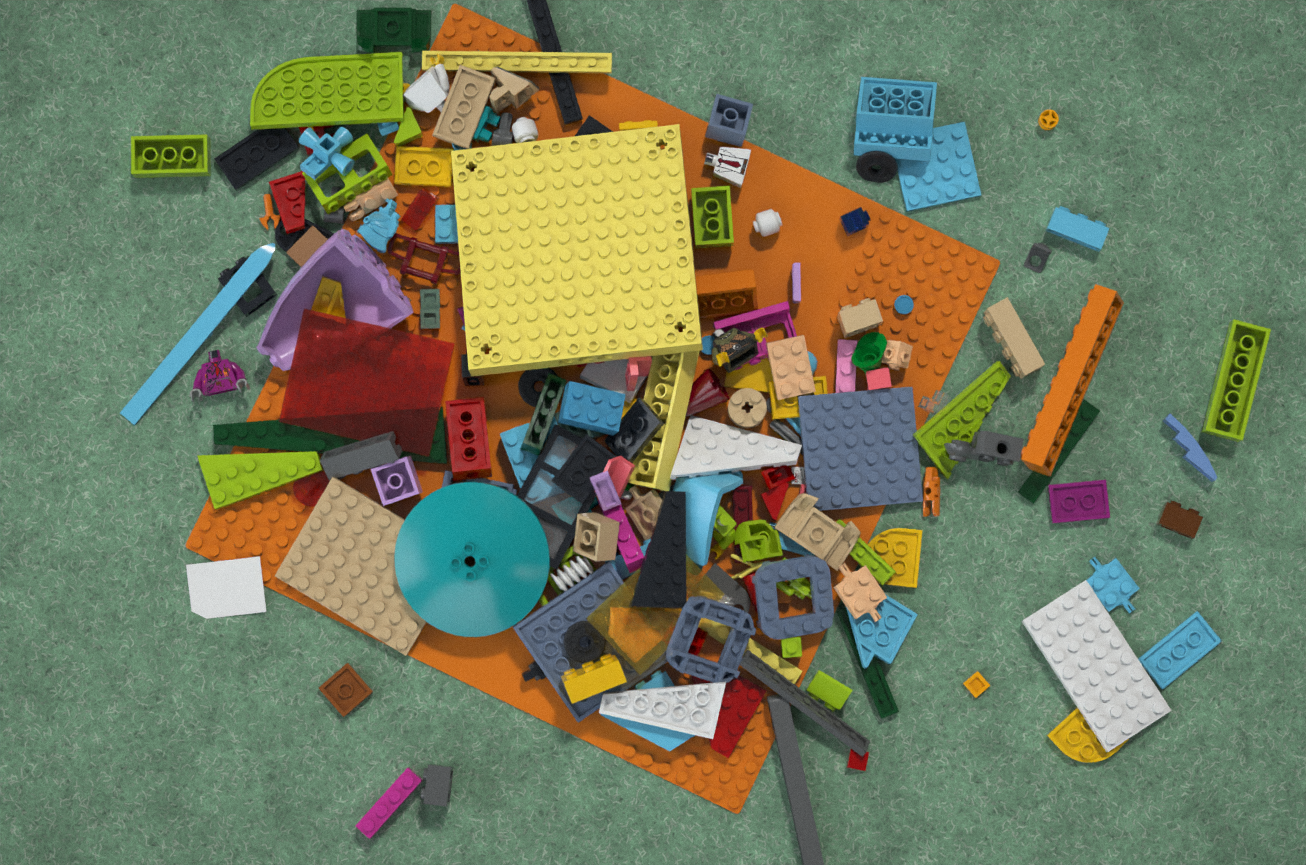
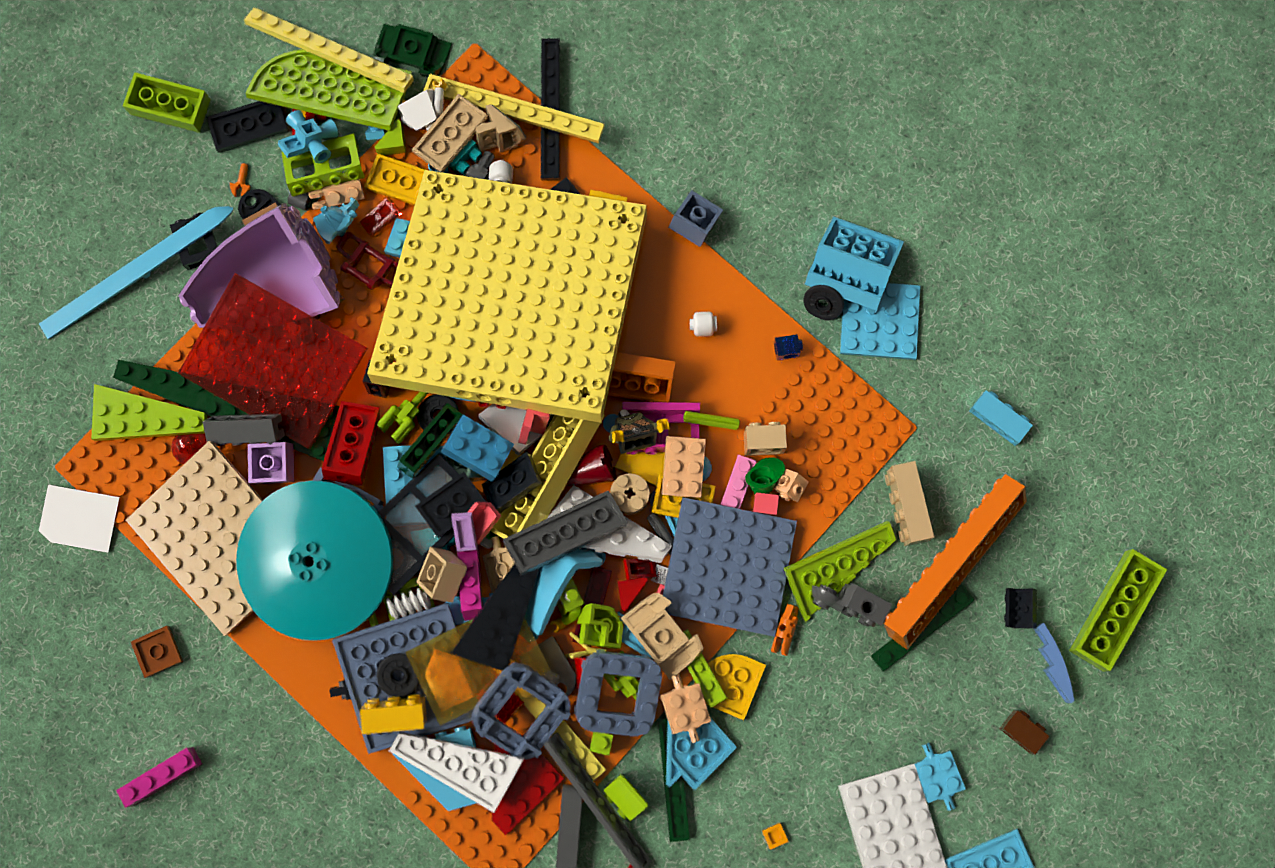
camera: 15 degrees right, 5 degrees down
magenta torso [190,350,250,402] -> none
red wing [269,171,306,234] -> none
yellow wing [310,276,346,324] -> none
sand green slope [420,289,440,329] -> none
dark grey brick [421,764,454,806] -> none
lime brick [691,186,734,249] -> none
torso [704,147,751,188] -> none
lavender tile [792,263,801,303] -> none
dark azure piece [894,295,914,314] -> none
clear piece [918,390,951,416] -> none
dark grey bracket [1024,243,1052,273] -> none
light orange wheel [1038,109,1059,131] -> none
magenta plate [1048,480,1110,524] -> none
none -> light yellow plate [244,8,413,93]
none -> lime plant [376,391,428,444]
none -> dark grey plate [503,490,628,575]
none -> lime axle [683,411,740,430]
none -> black bracket [1004,588,1037,629]

